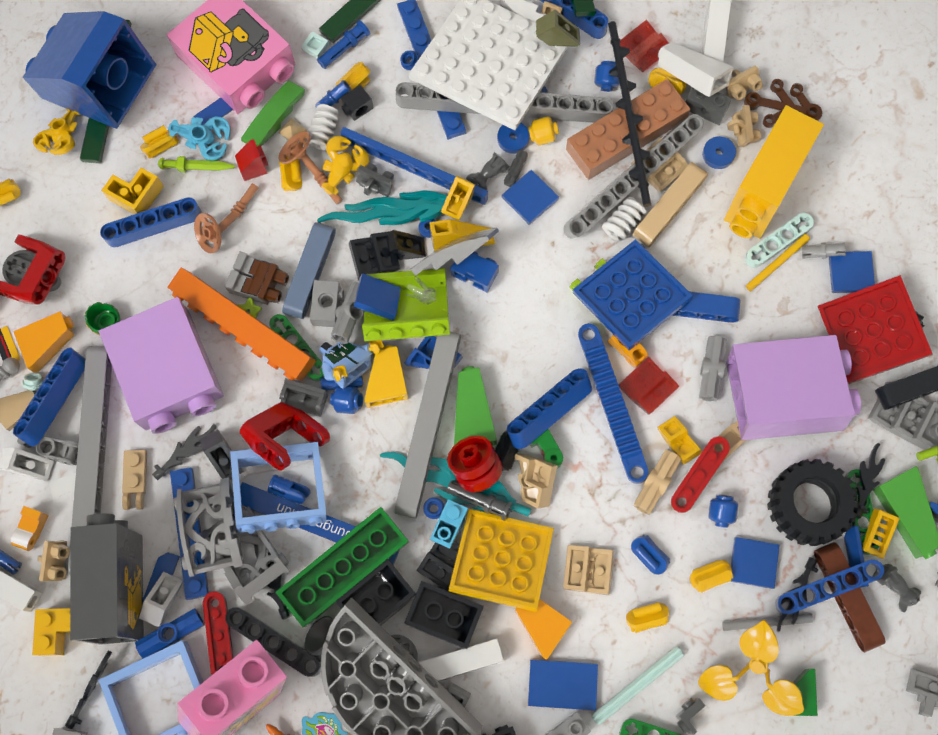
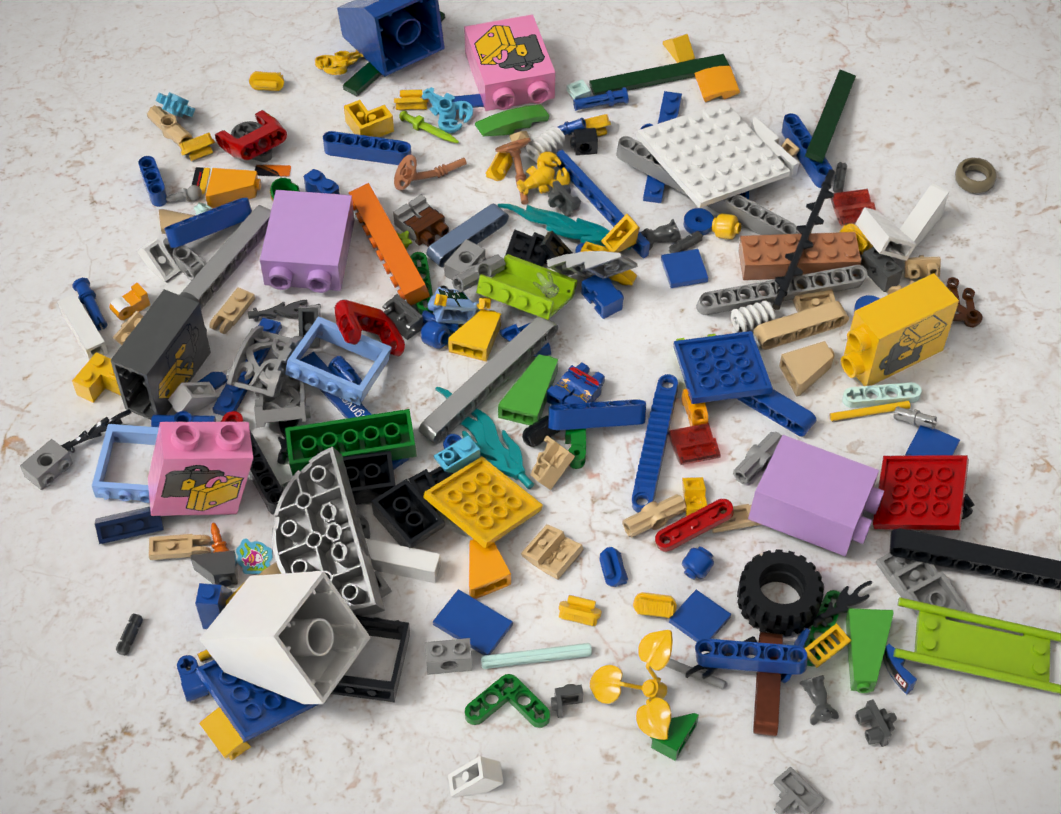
camera: 25 degrees right, 20 degrees down
red slope [235,139,268,181] -> none
blue tile [354,273,401,321] -> none
red wheel [447,435,503,492] -> none
dark grey pin [447,480,513,521] -> none
olive slope [536,10,580,47] -> none
blue head [594,61,620,92] -> none
none -> sticker [255,165,291,176]
none -> blue brick [303,169,340,194]
none -> blue hips [547,362,605,405]
none -> tan slope [779,341,834,397]
none -> dark grey axle [833,162,847,194]

